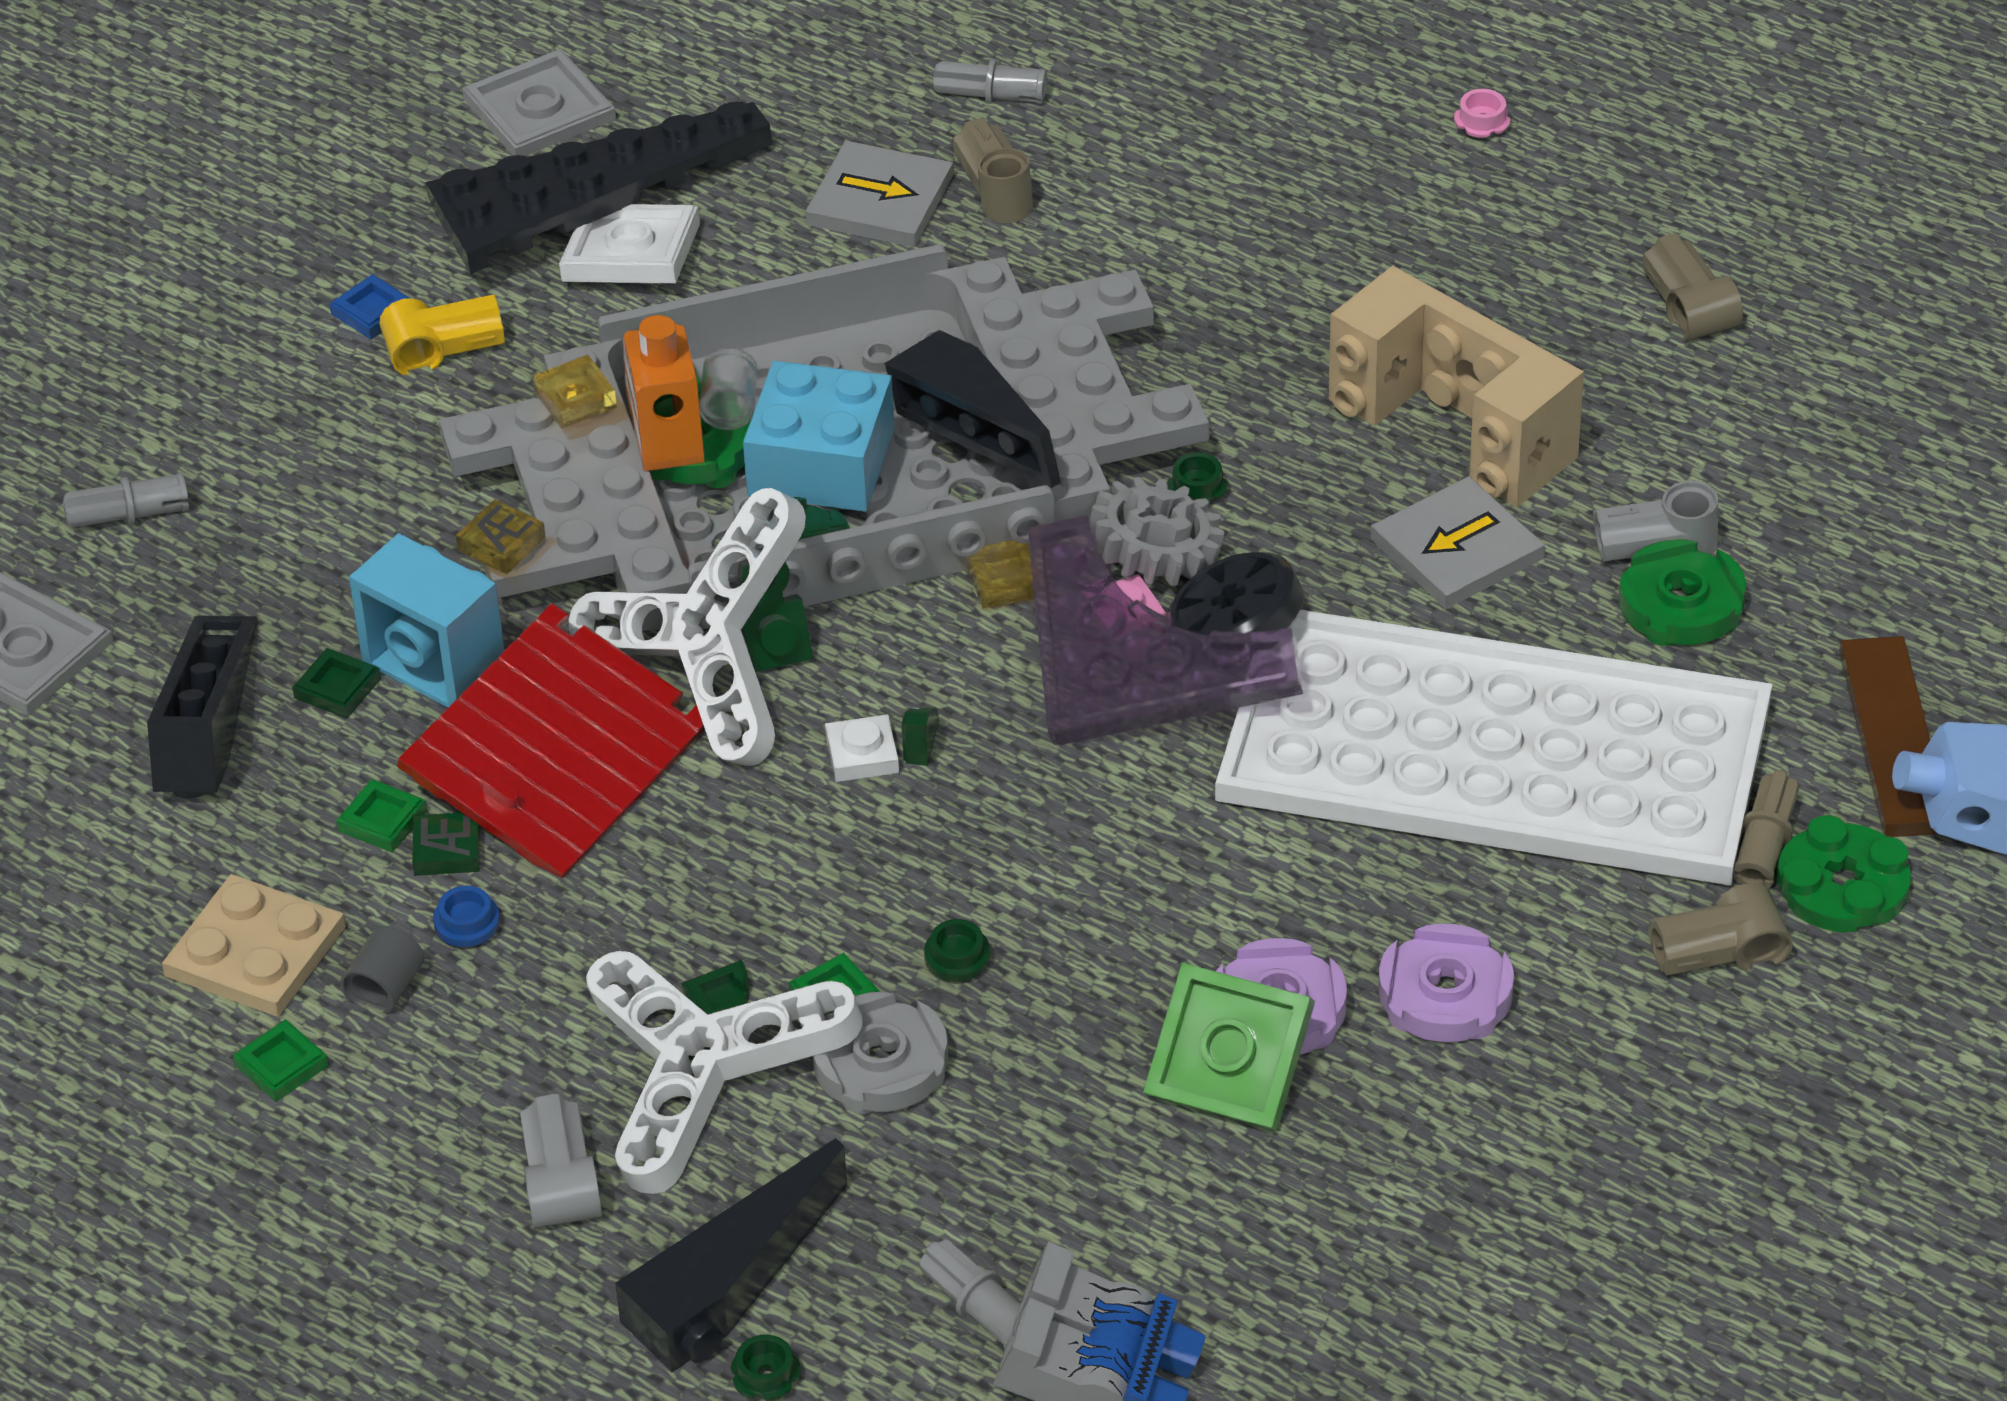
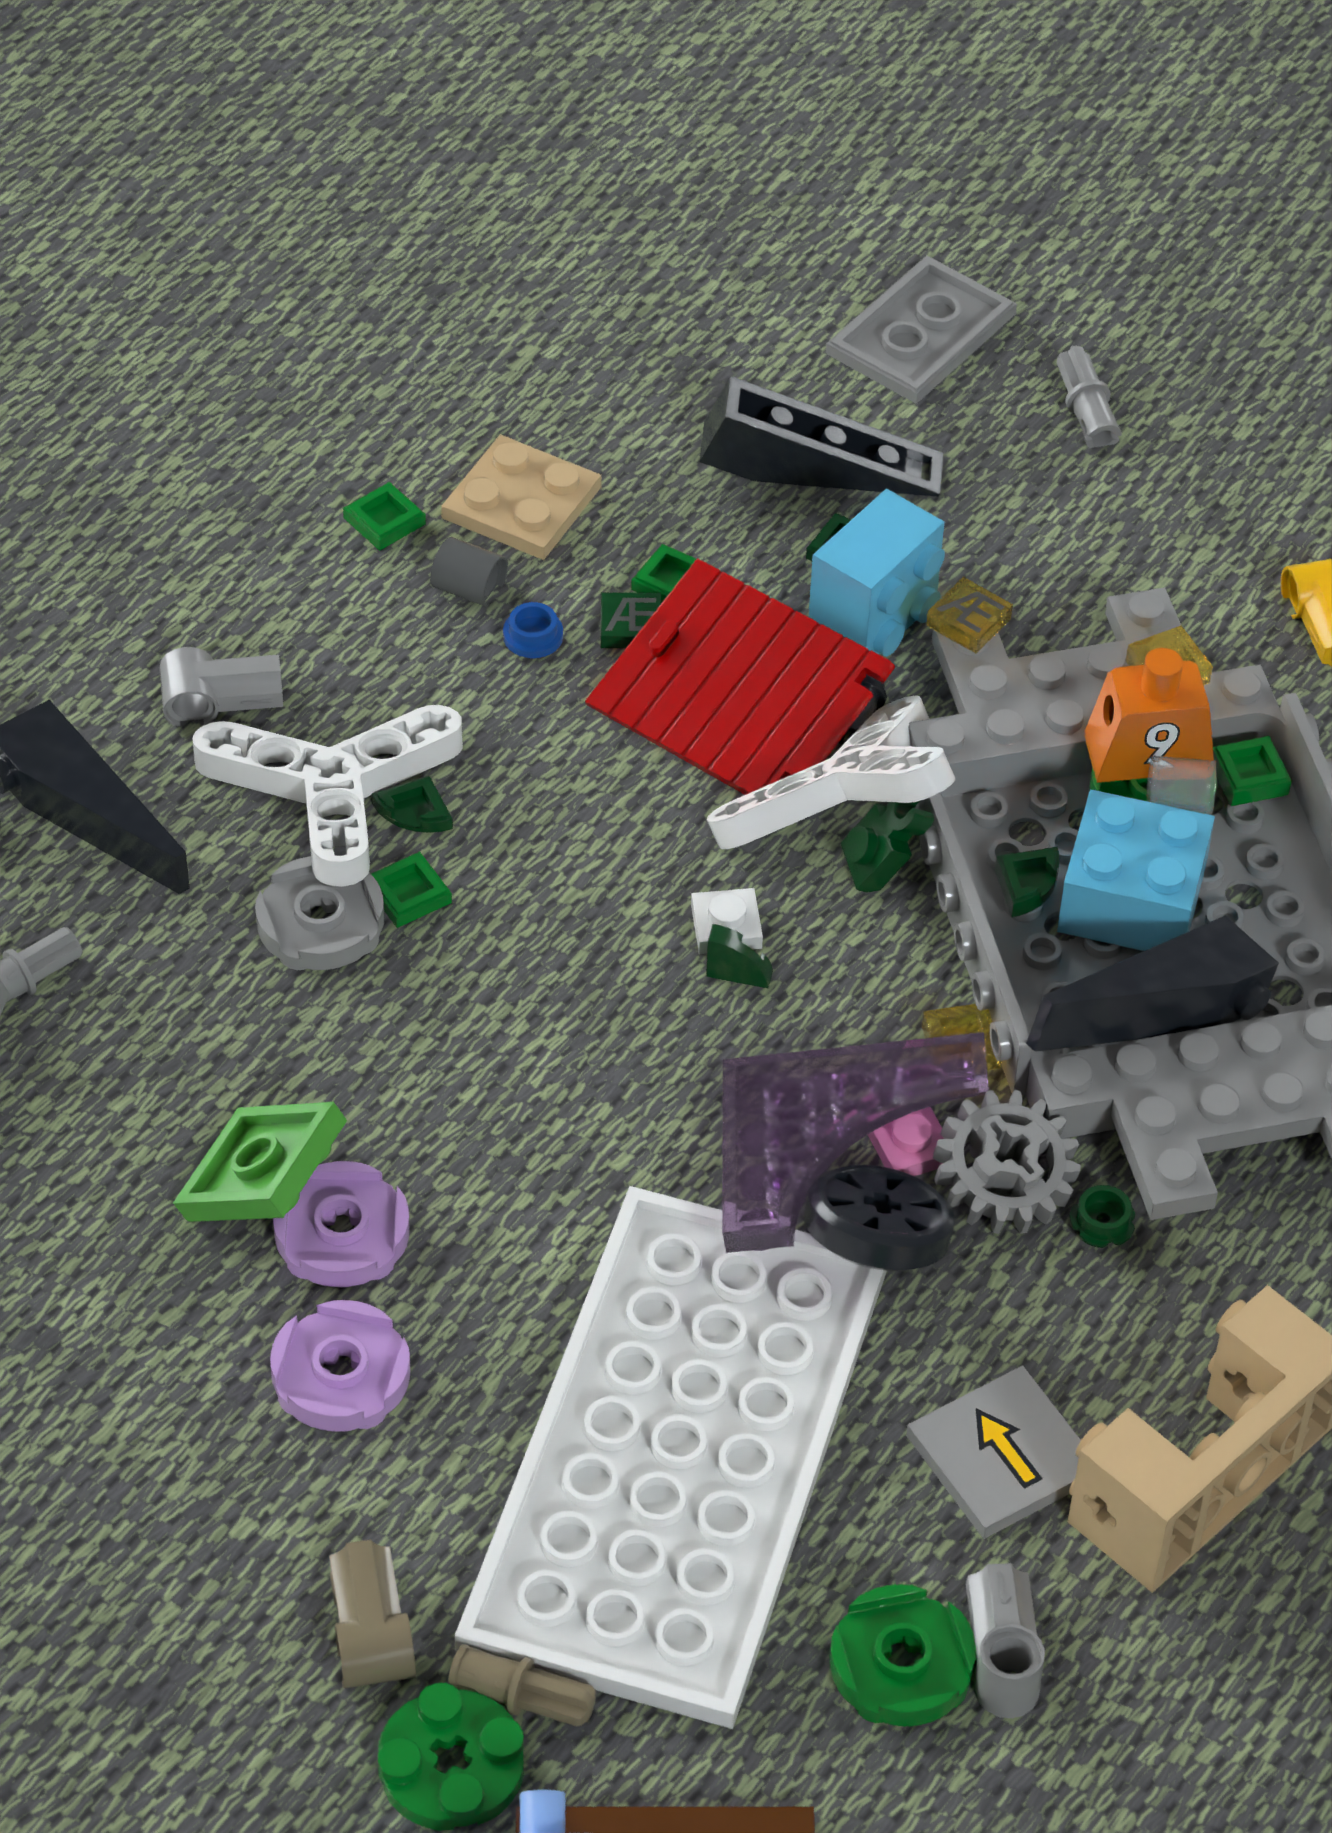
camera: 90 degrees right, 5 degrees up
dark green plate [924,919,991,981] -> none

